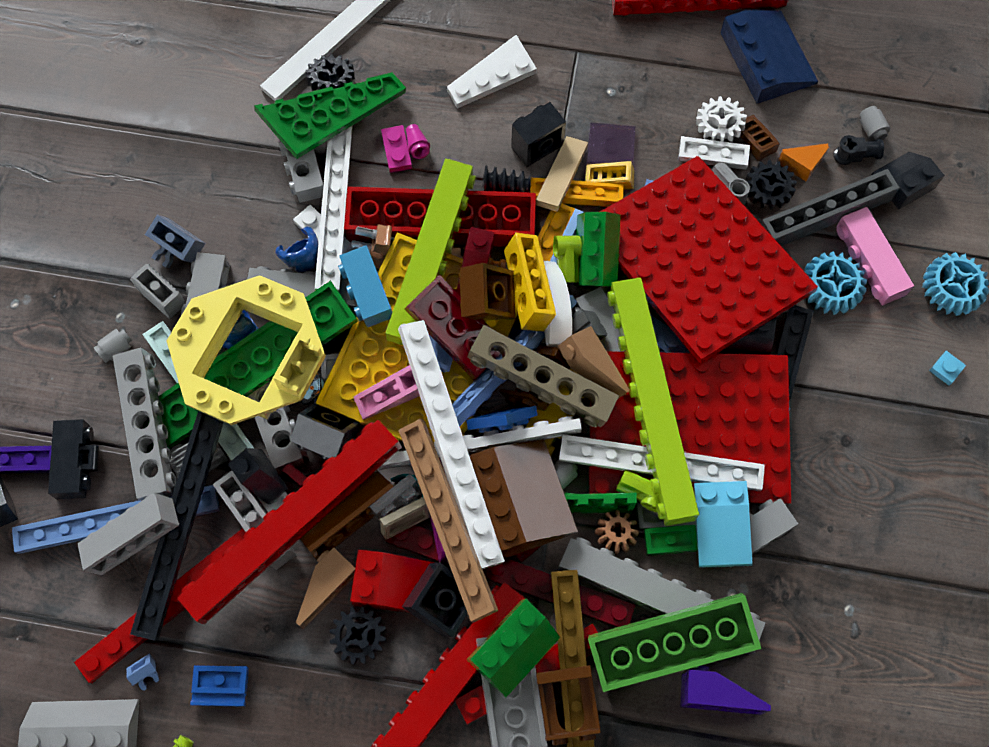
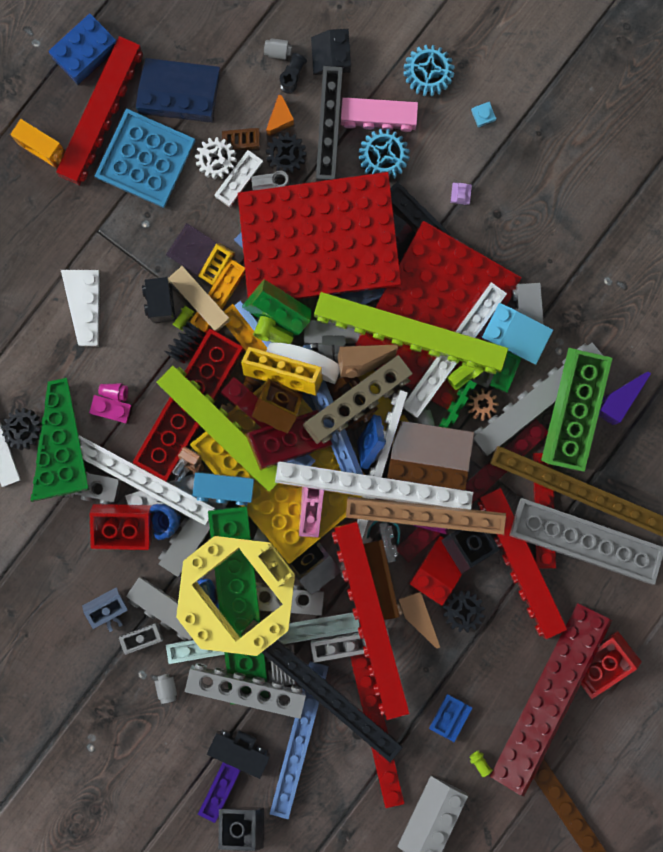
camera: 65 degrees left, 15 degrees up
light grey brick [77,493,179,575] -> none
medium blue tile [127,653,159,690] -> none
black slope [228,448,288,504] -> none
dark red tile [282,464,307,488] -> none
dark tan tile [380,497,430,540] -> none
green slope [466,599,561,698] -> none
reddish brown panel [536,665,601,745] -> none
none -> red brick [89,504,152,550]
none -> dark azure plate [95,108,196,208]
none -> lime pin [172,306,194,331]
none -> lavender tile [450,183,472,205]

